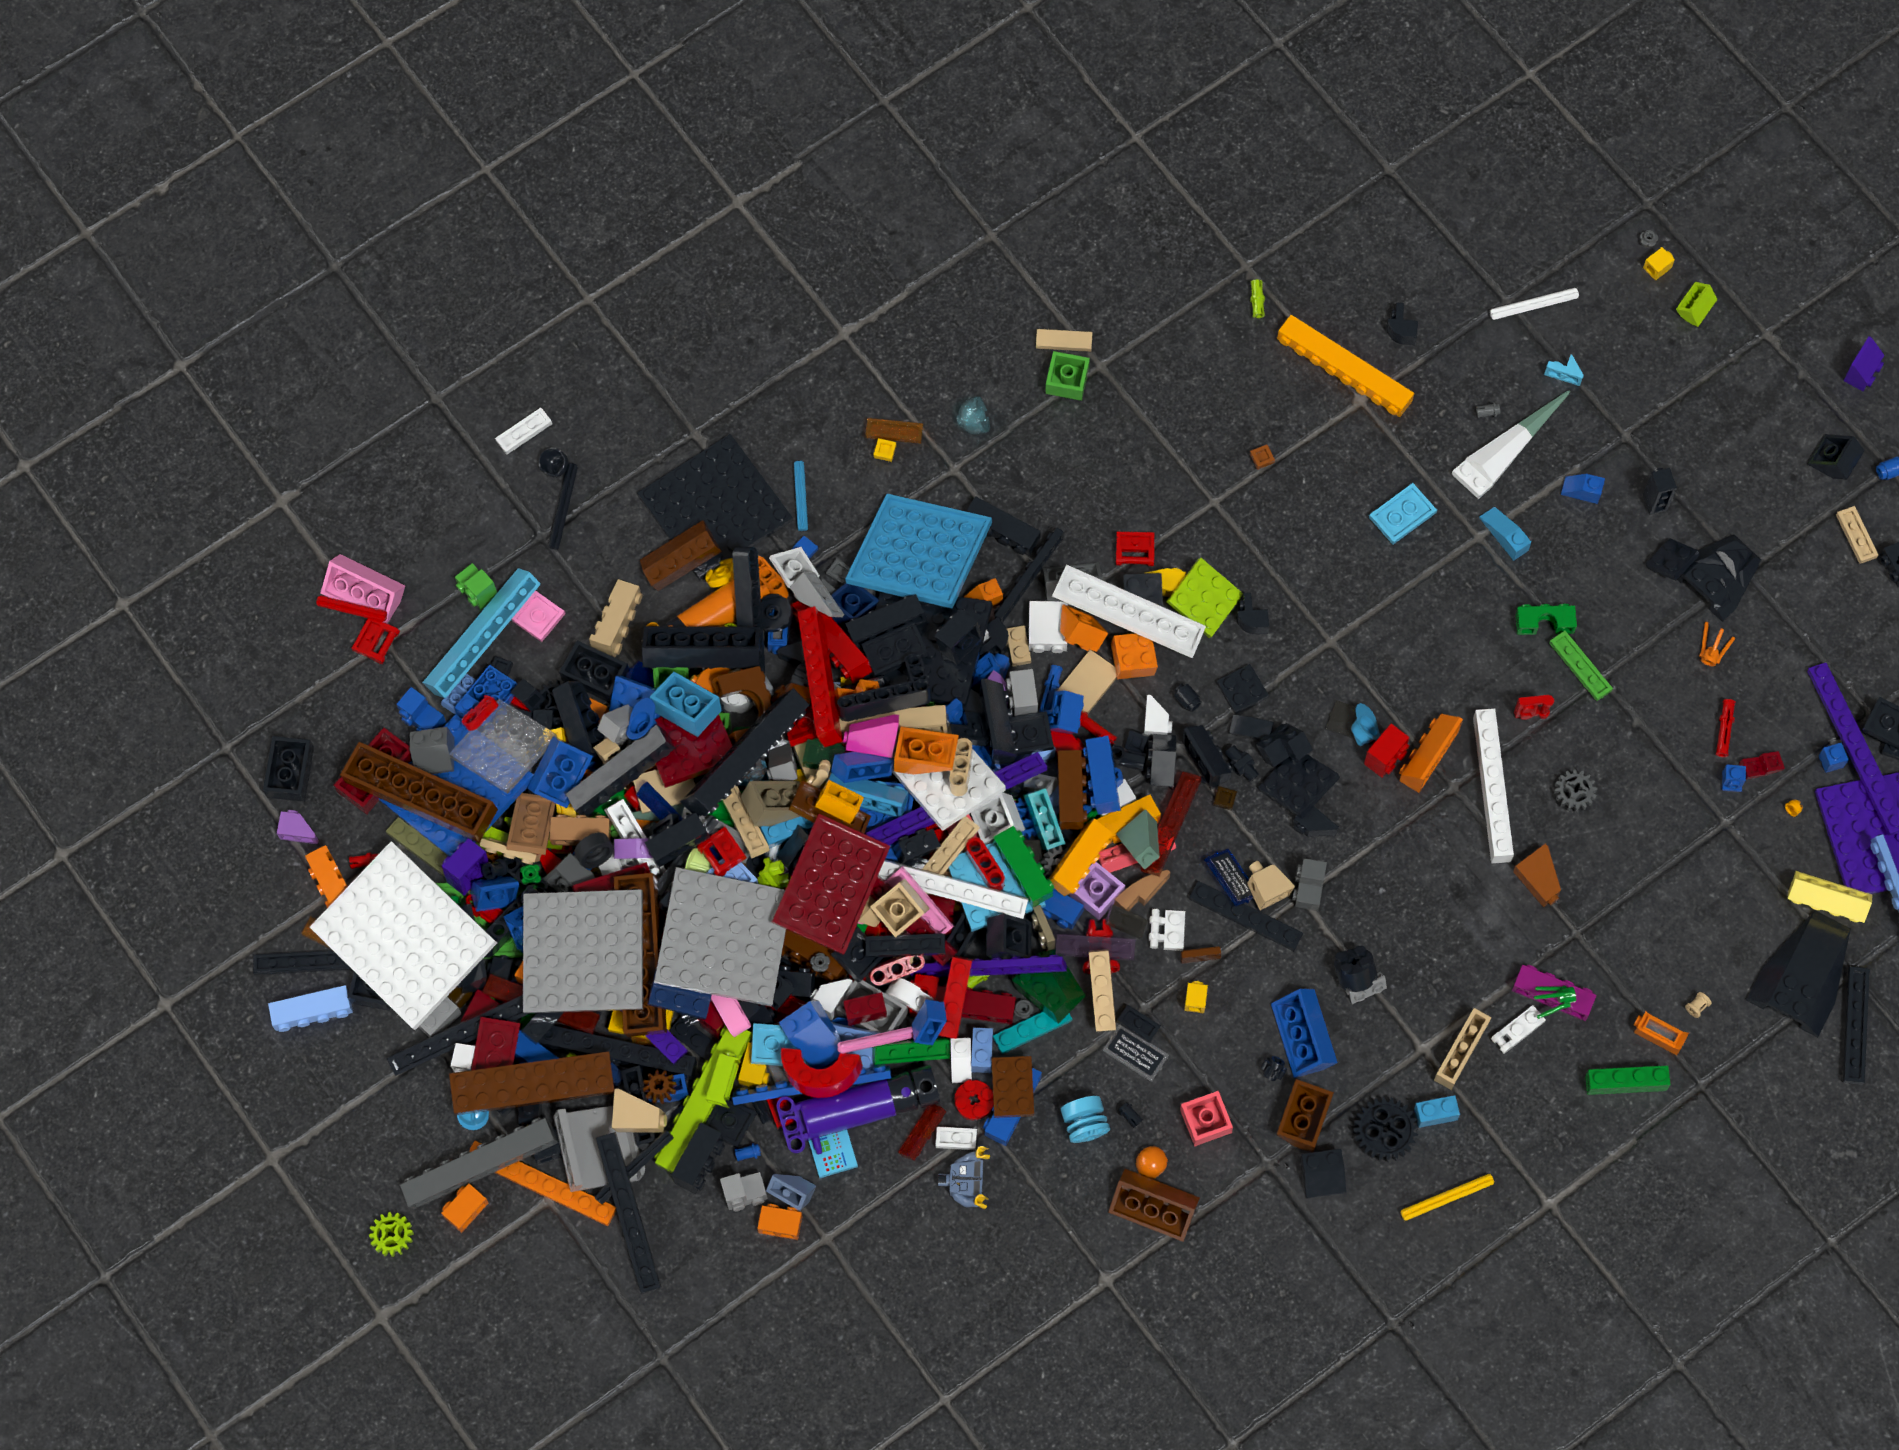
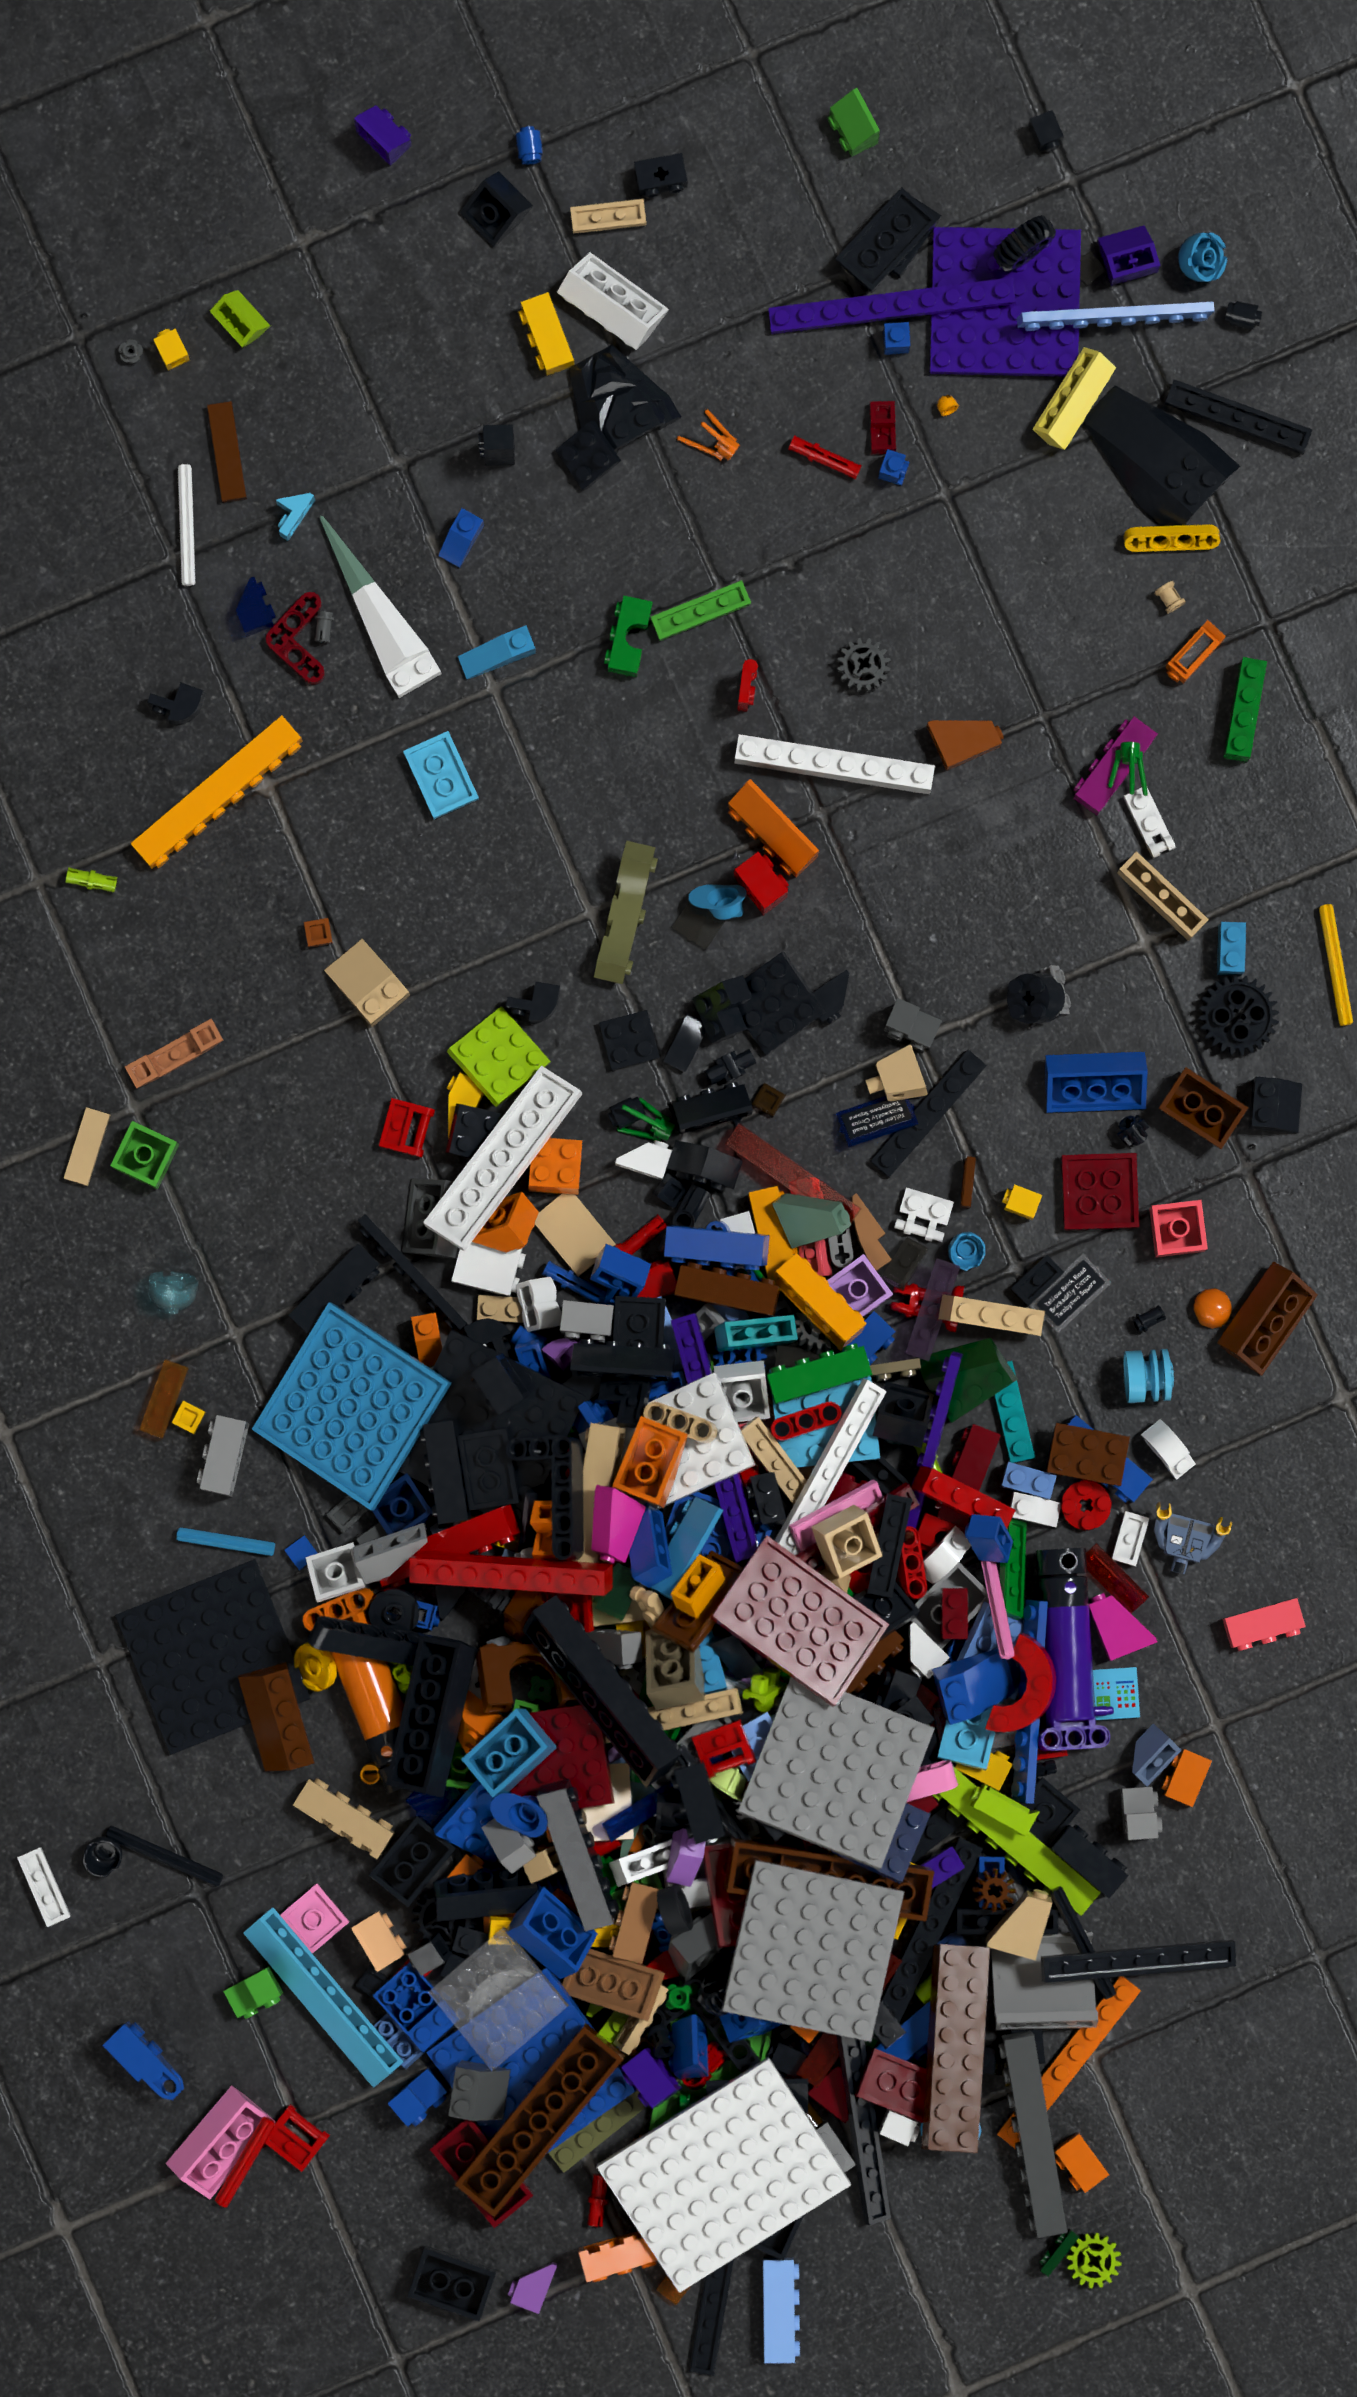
camera: 85 degrees left, 15 degrees up
red piece [462,695,499,731] -> none
blue pin [735,1143,761,1161] -> none
dark grey plate [810,953,830,972] -> none
dark grey plate [1014,1000,1033,1019] -> none
none -> blue brick [103,2021,184,2100]
none -> nougat slope [125,1018,224,1089]
none -> light grey brick [197,1415,249,1497]
none -> reddish brown tile [207,401,247,502]
none -> clear blue slope [236,577,276,637]
none -> dark red beam [266,592,325,685]
none -> tan slope [324,939,410,1027]
none -> light nougat slope [351,1911,407,1972]
none -> white brick [517,1277,562,1332]
none -> yellow brick [518,292,574,376]
none -> white slope [557,252,669,350]
none -> olive brick [594,841,658,984]
none -> green plant [617,1098,675,1142]
none -> light grey beam [828,1227,853,1268]
none -> dark azure hair [948,1232,986,1271]
none -> dark green plate [1039,2228,1079,2277]
none -> dark red plate [1061,1153,1139,1230]
none -> dark pink slope [1089,1593,1157,1661]
none -> yellow beam [1124,525,1221,552]
none -> white brick [1141,1419,1196,1480]
none -> coral brick [1223,1598,1306,1651]

